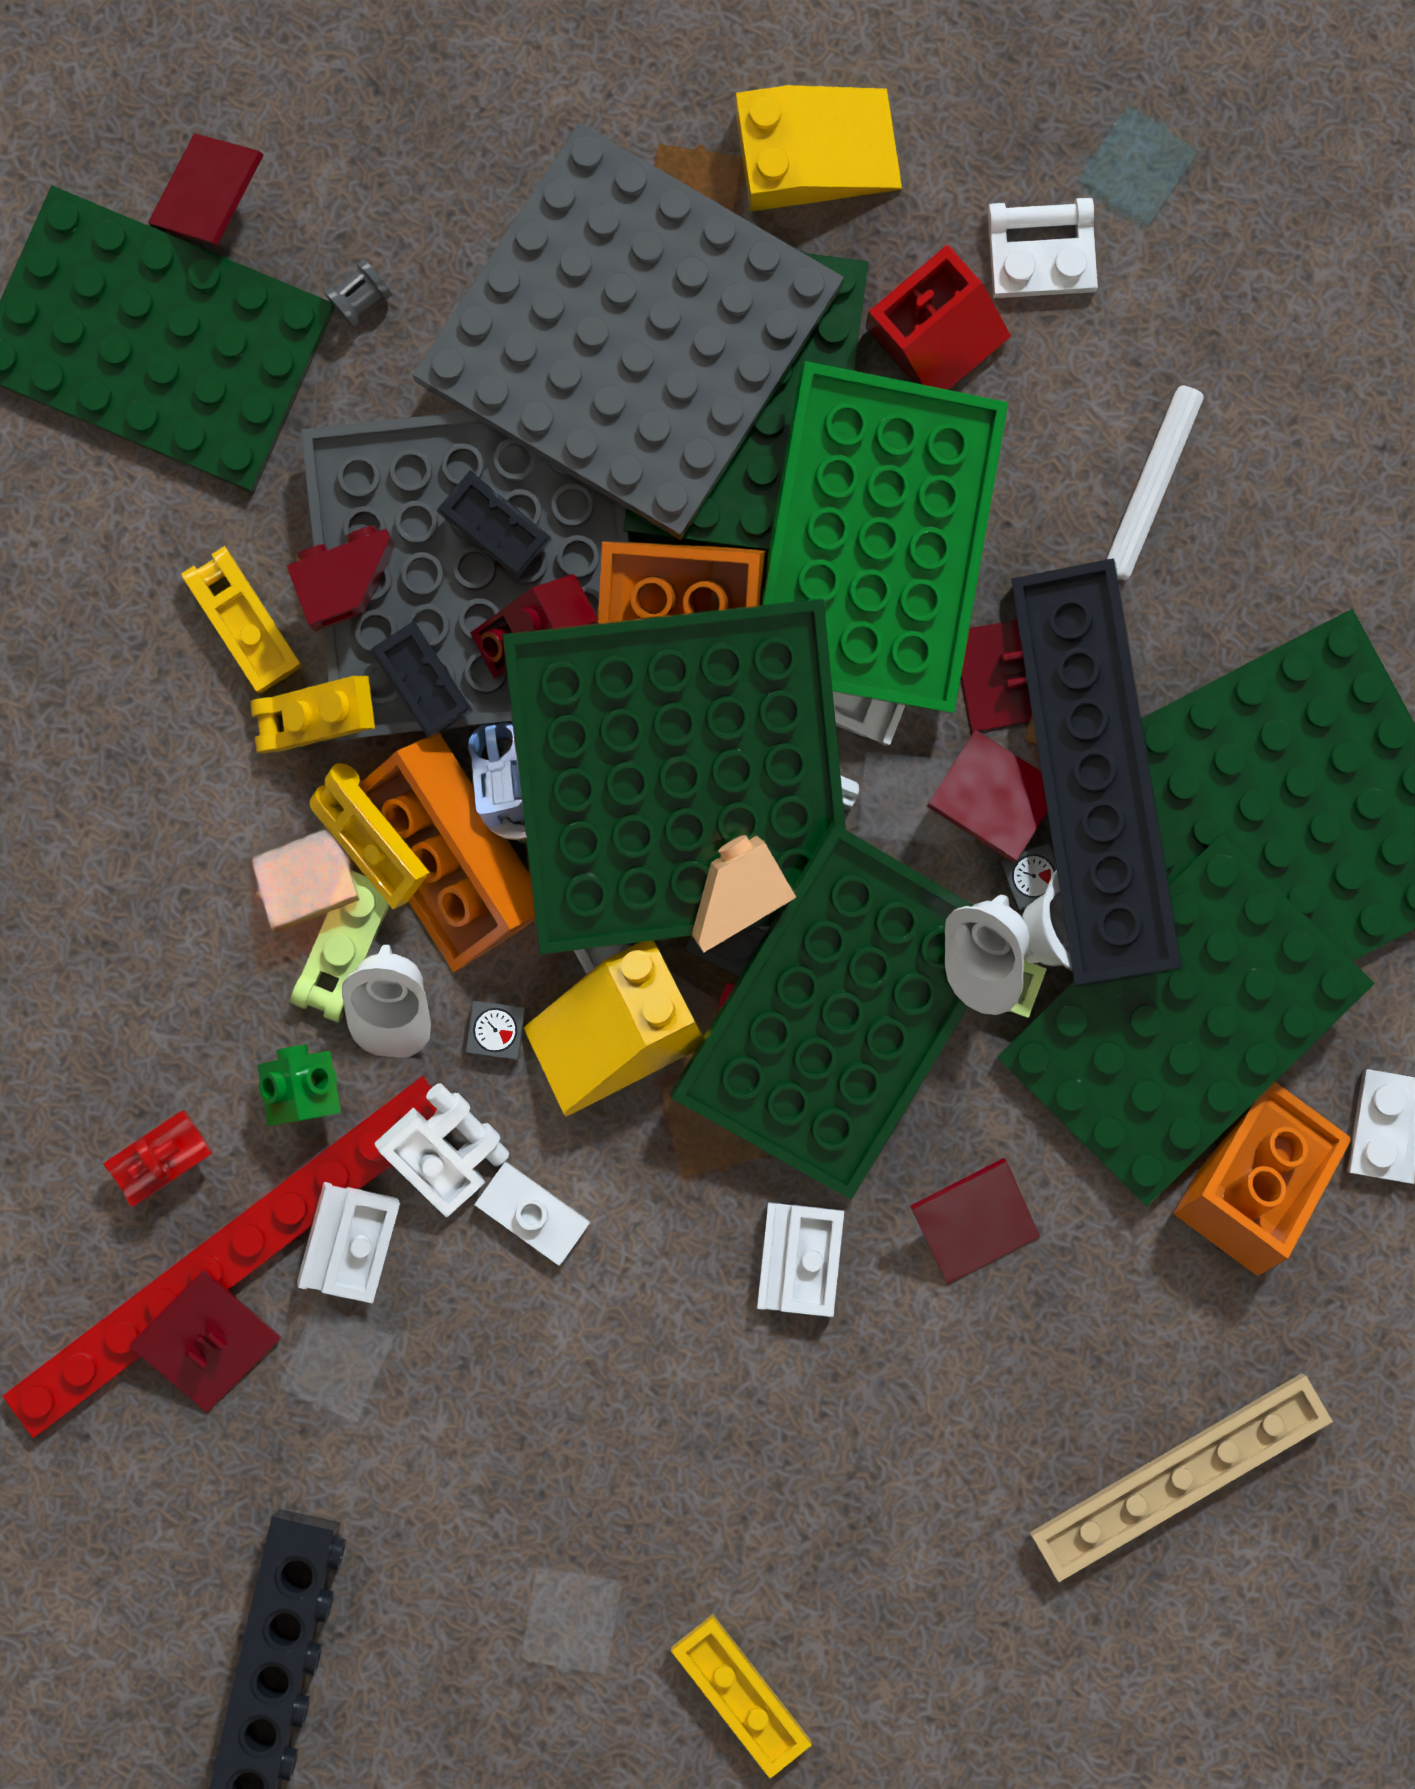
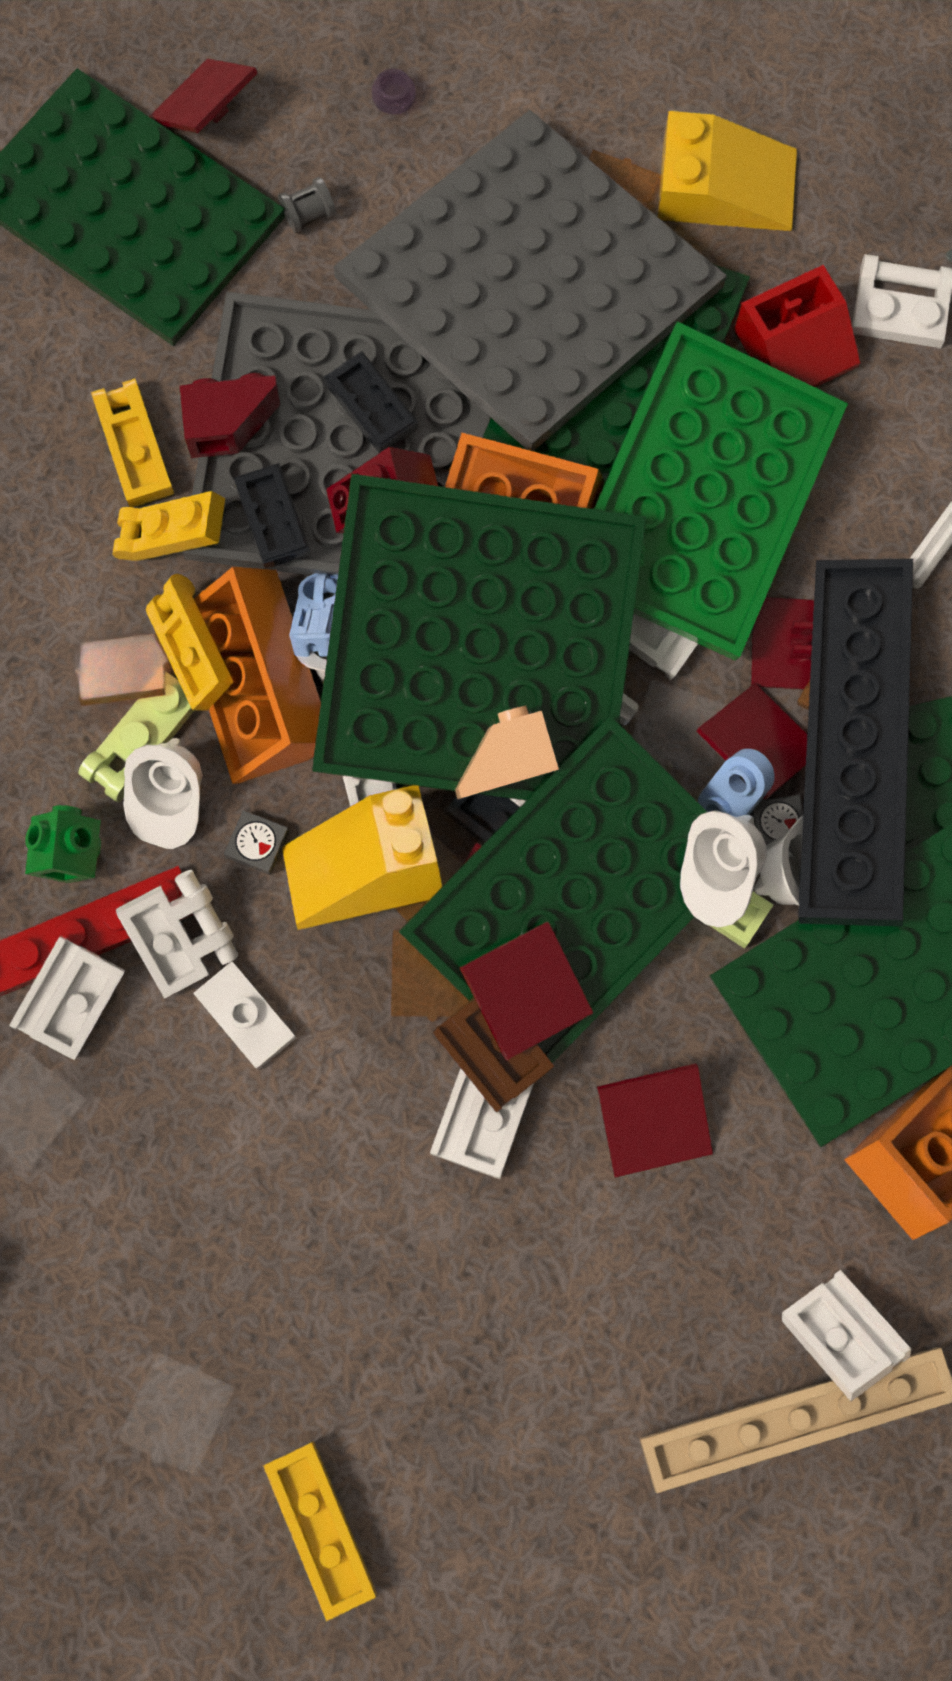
camera: 10 degrees right, 10 degrees down
none -> plate [372,68,416,114]
none -> reddish brown plate [432,997,554,1113]
none -> dark red piece [460,922,593,1060]
none -> light blue plate [698,749,775,817]
none -> white plate [782,1270,911,1401]

